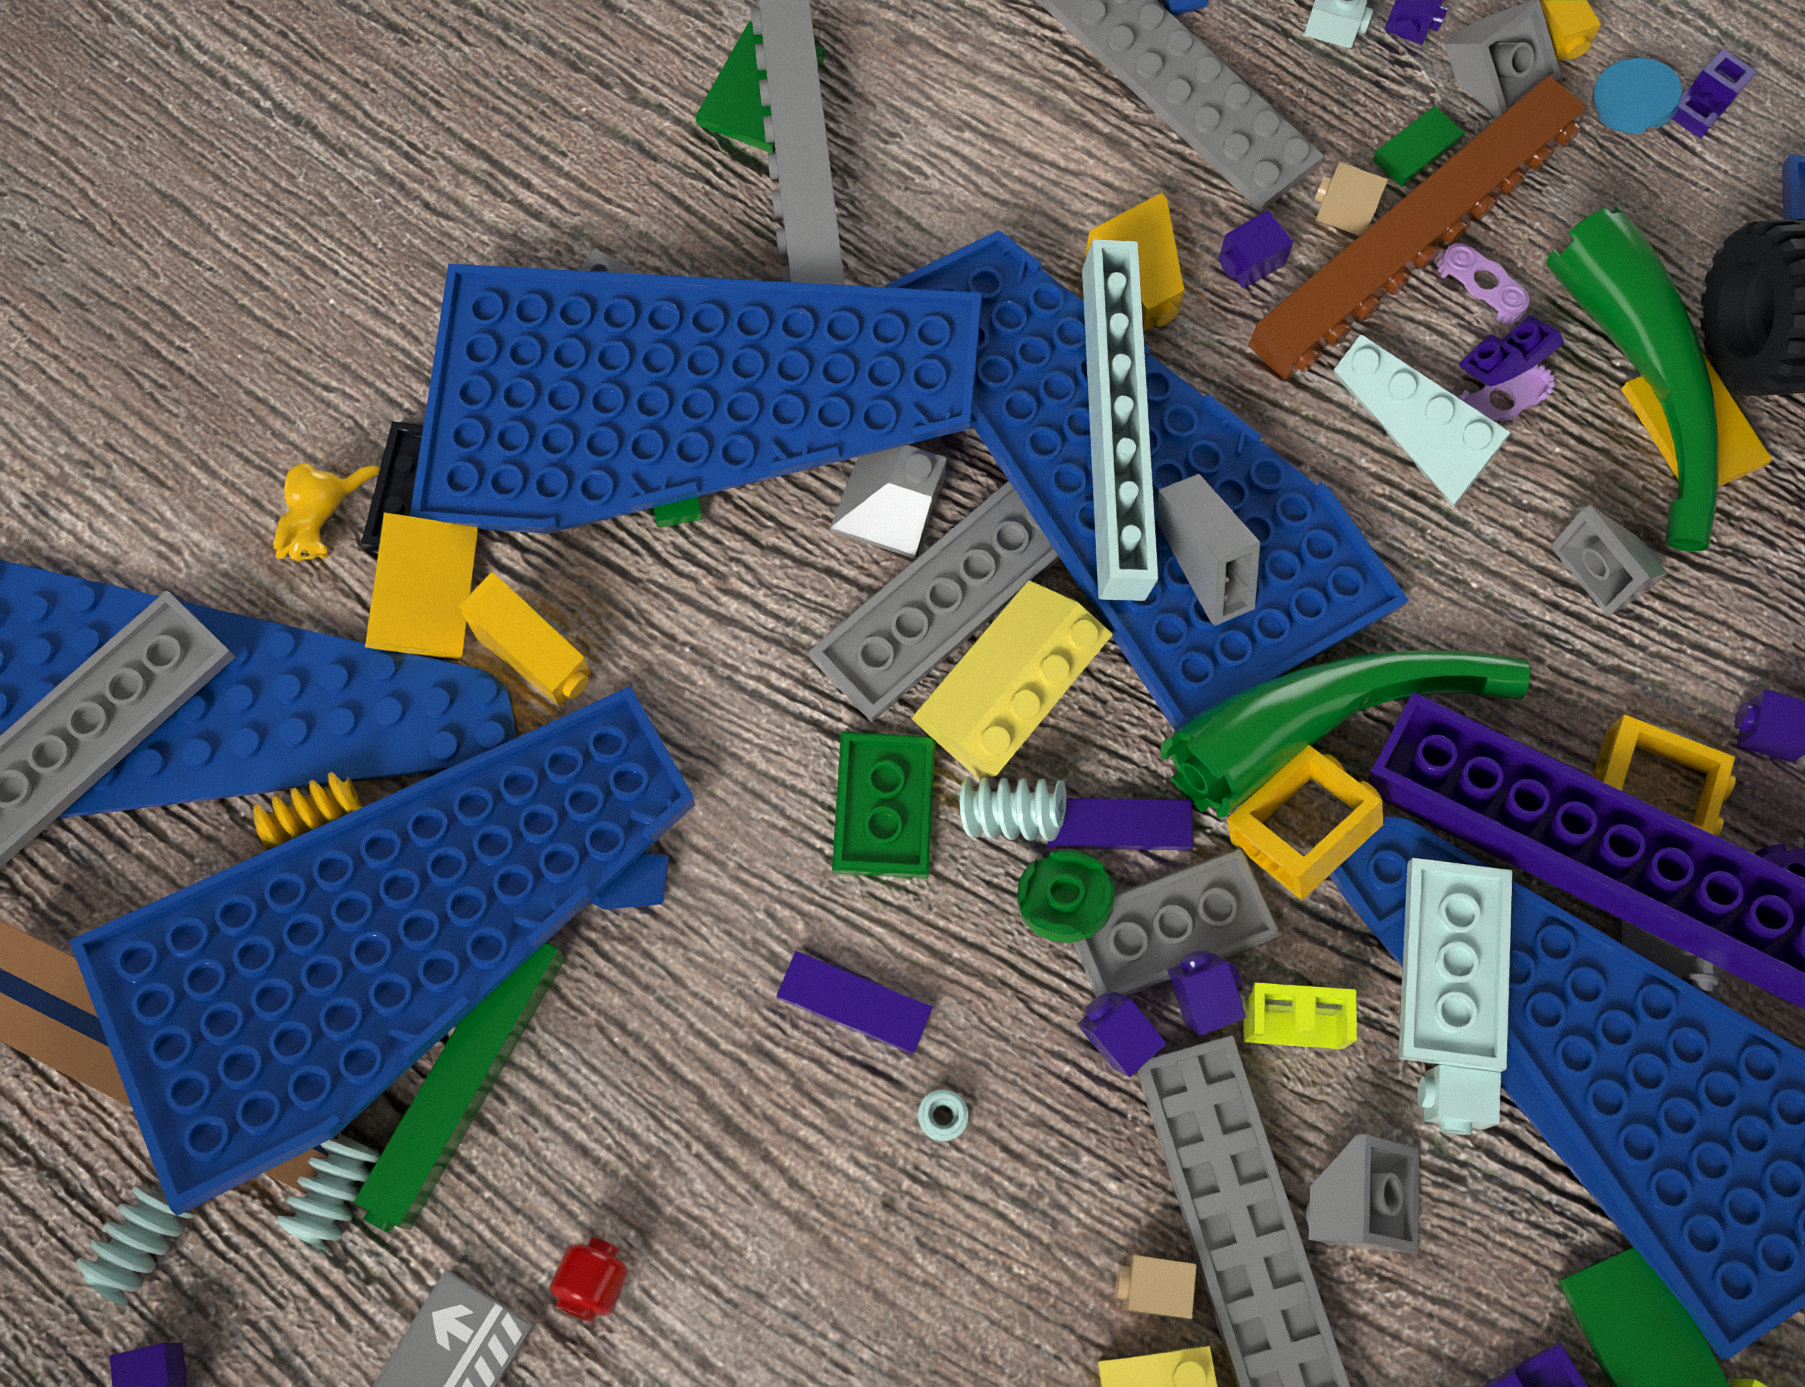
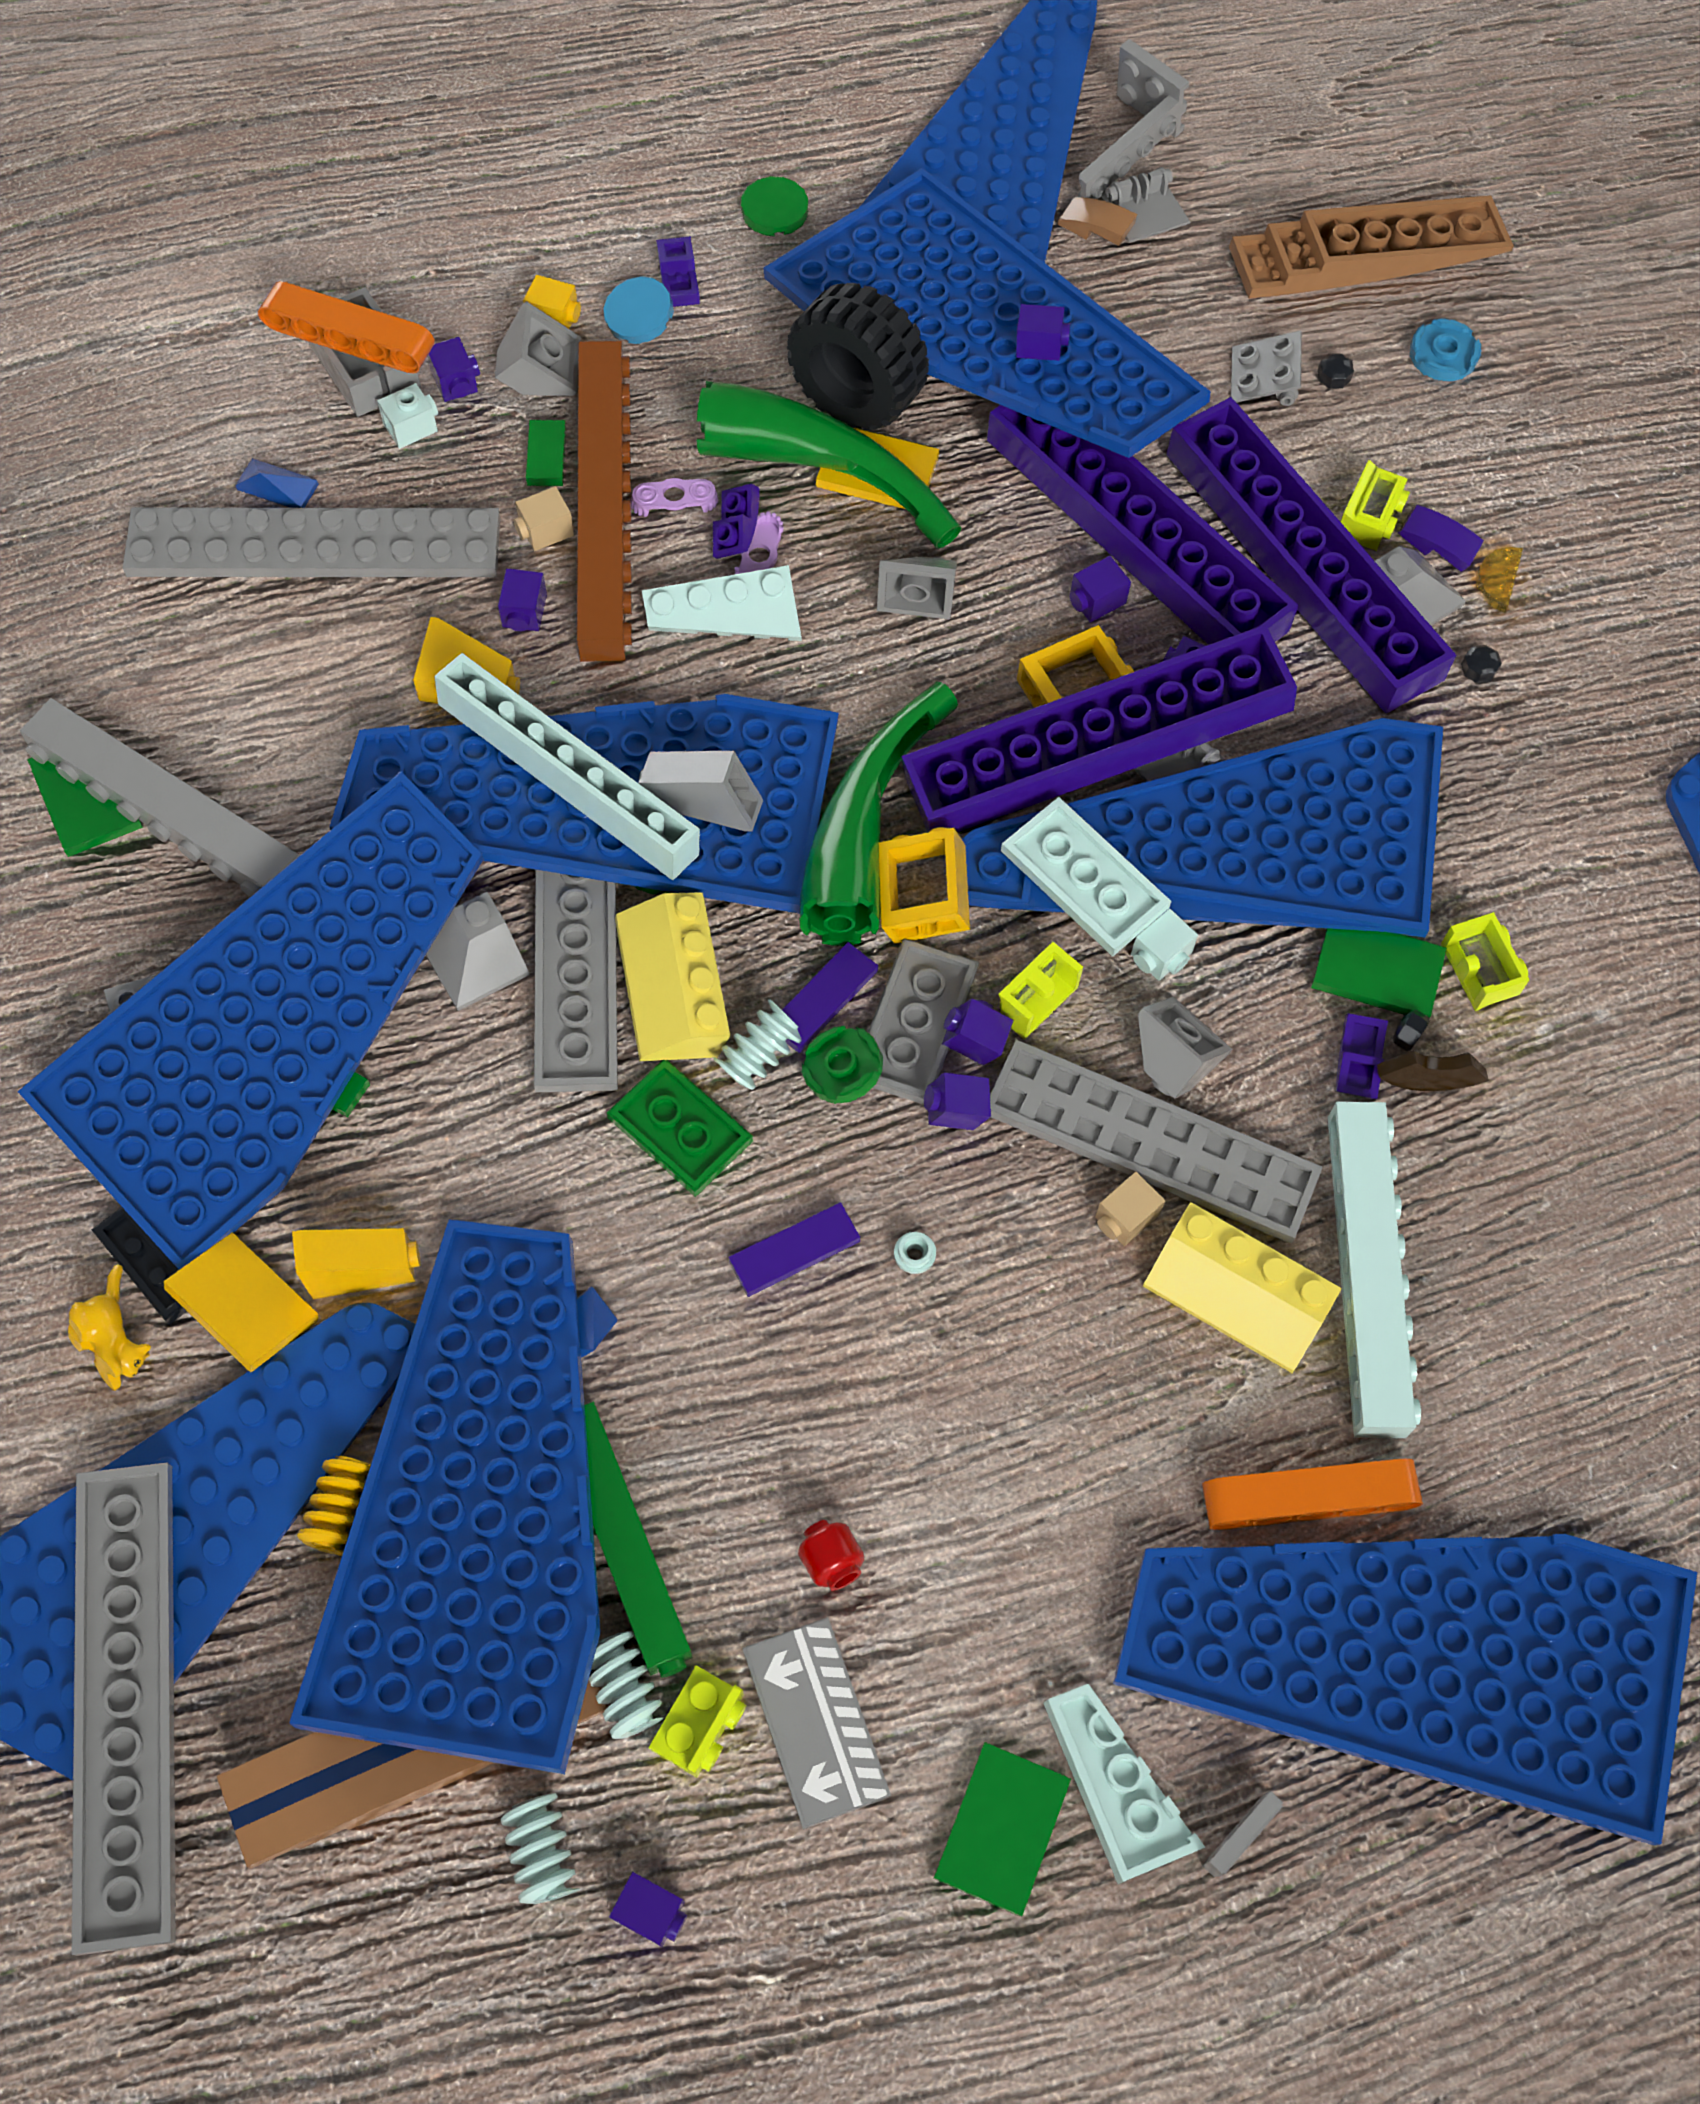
camera: 50 degrees left, 5 degrees down
none -> neon yellow bracket [649,1665,747,1778]

